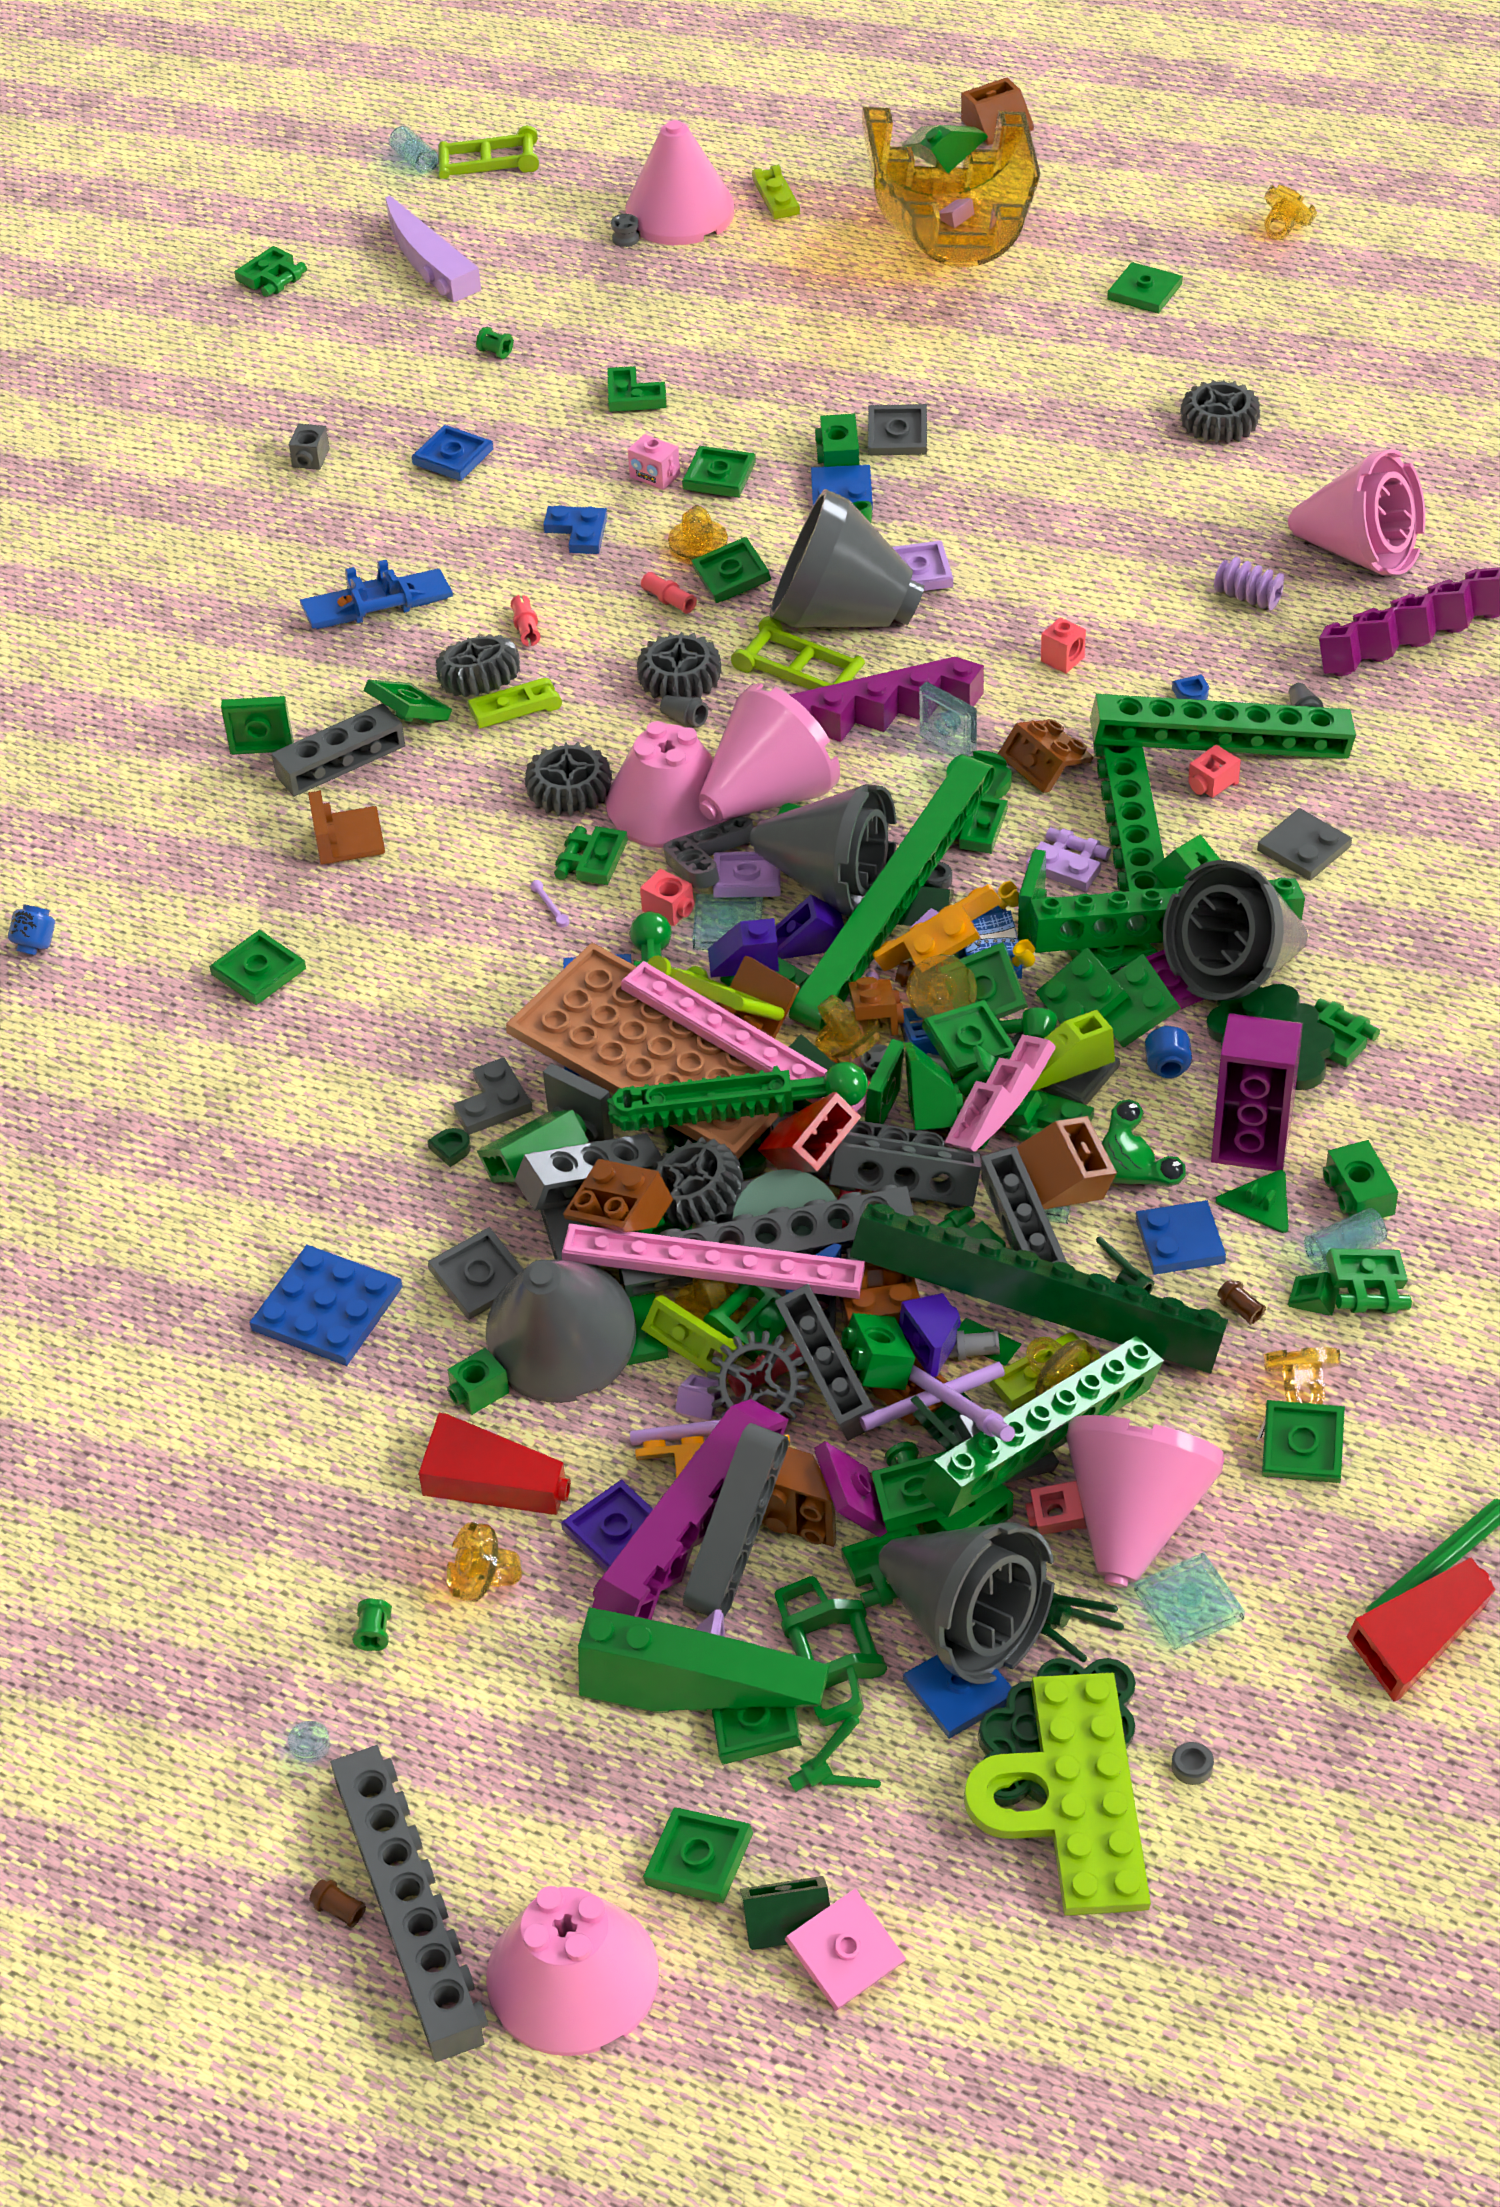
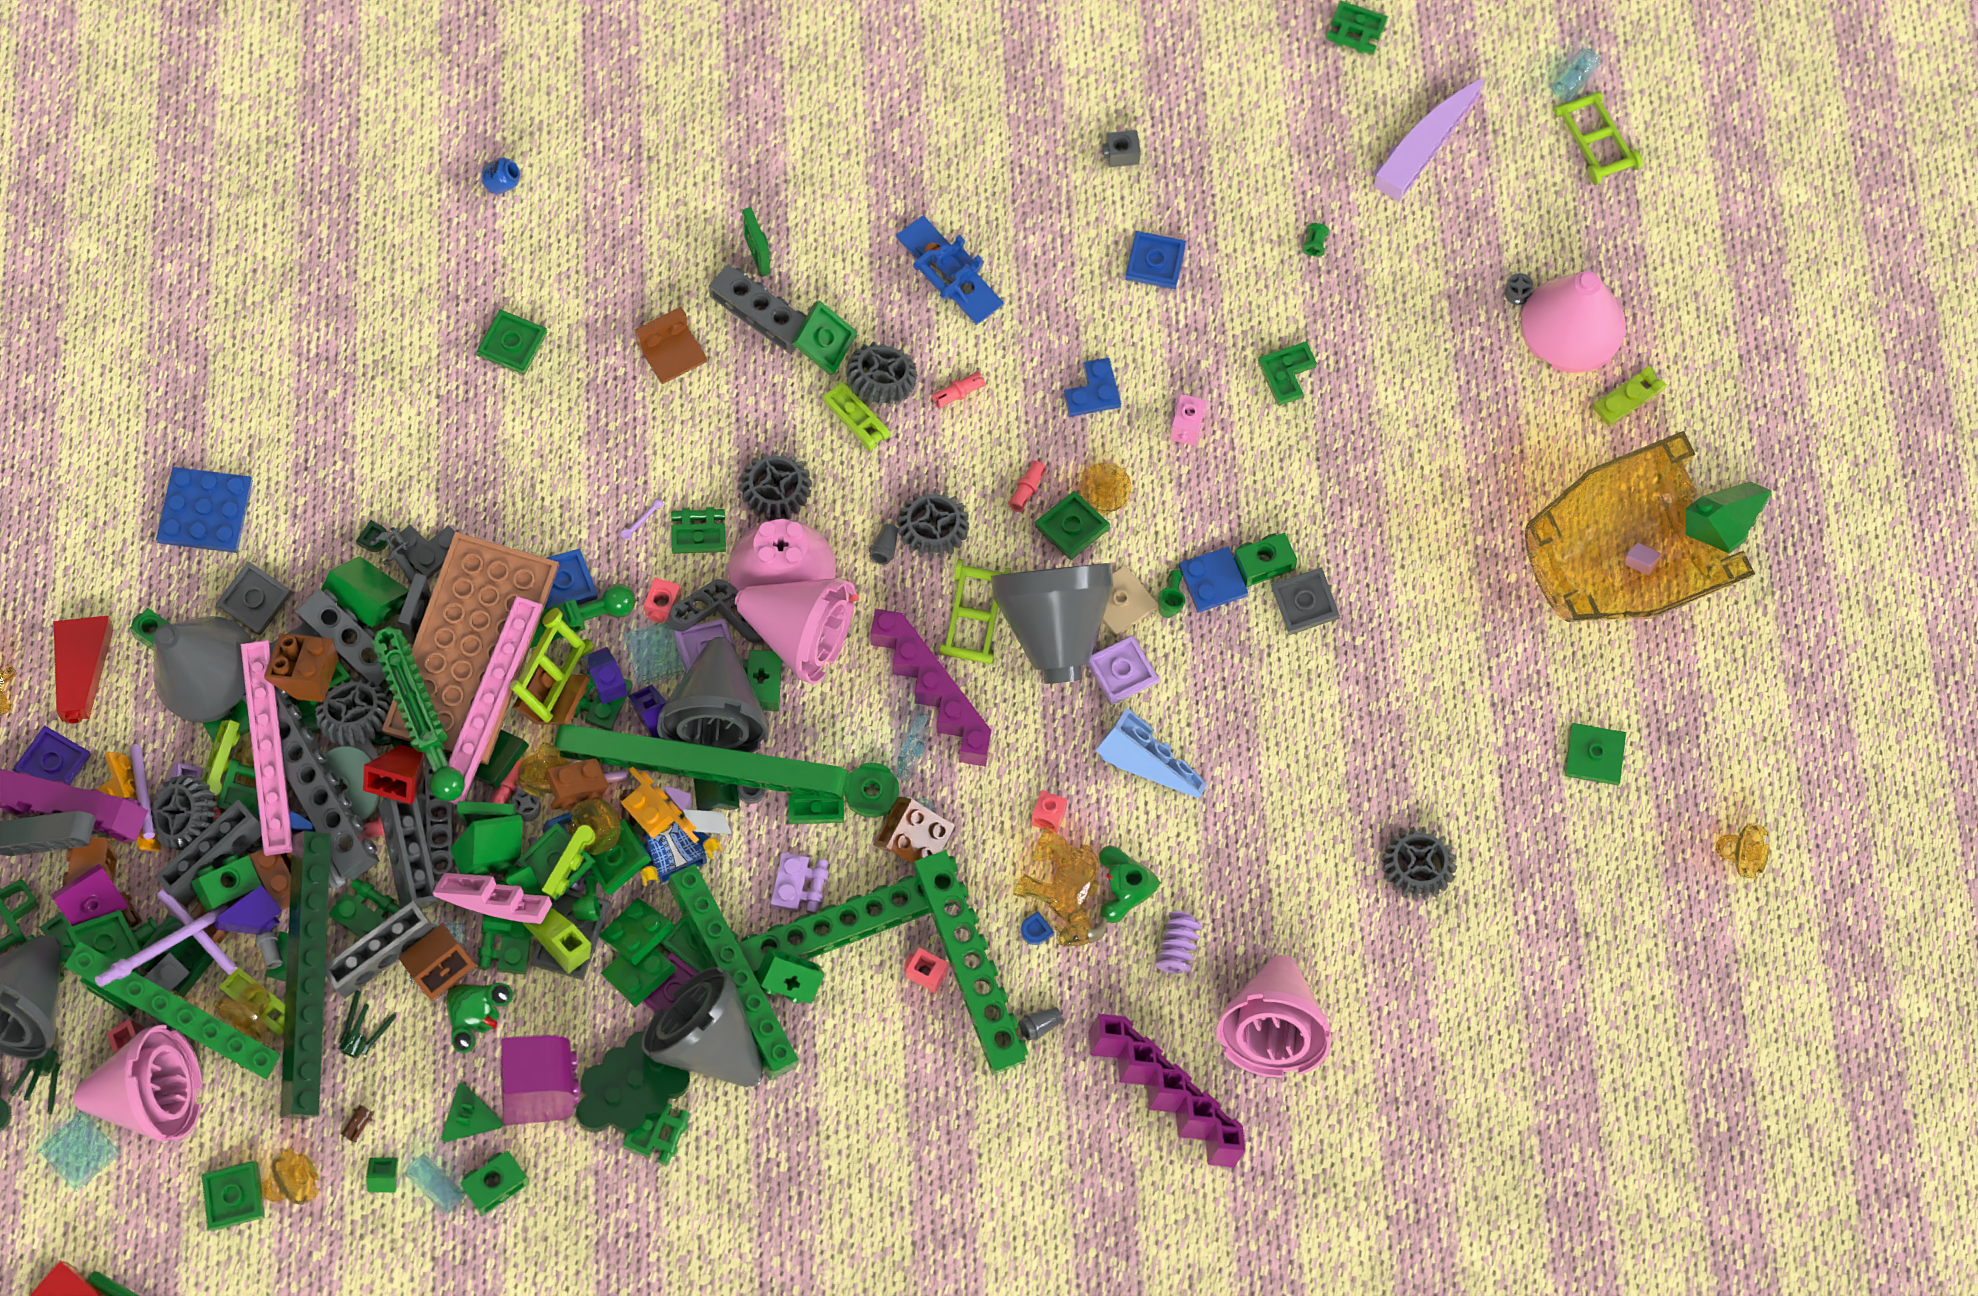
camera: 65 degrees right, 20 degrees up
green plate [682,446,756,498] -> none
dark orange slope [961,77,1034,145] -> none
green plate [1018,849,1047,942] -> none
blue plate [1136,1200,1226,1275] -> none
blue head [1145,1026,1192,1079] -> none
dark grey plate [1257,808,1352,881] -> none
green plate [1325,1248,1412,1313] -> none
none -> dark grey piece [370,527,416,584]
none -> lime plate [542,825,596,899]
none -> clear yellow animal [1013,827,1107,947]
none -> light blue wedge [1096,707,1207,798]
none -> green head [1099,845,1161,923]

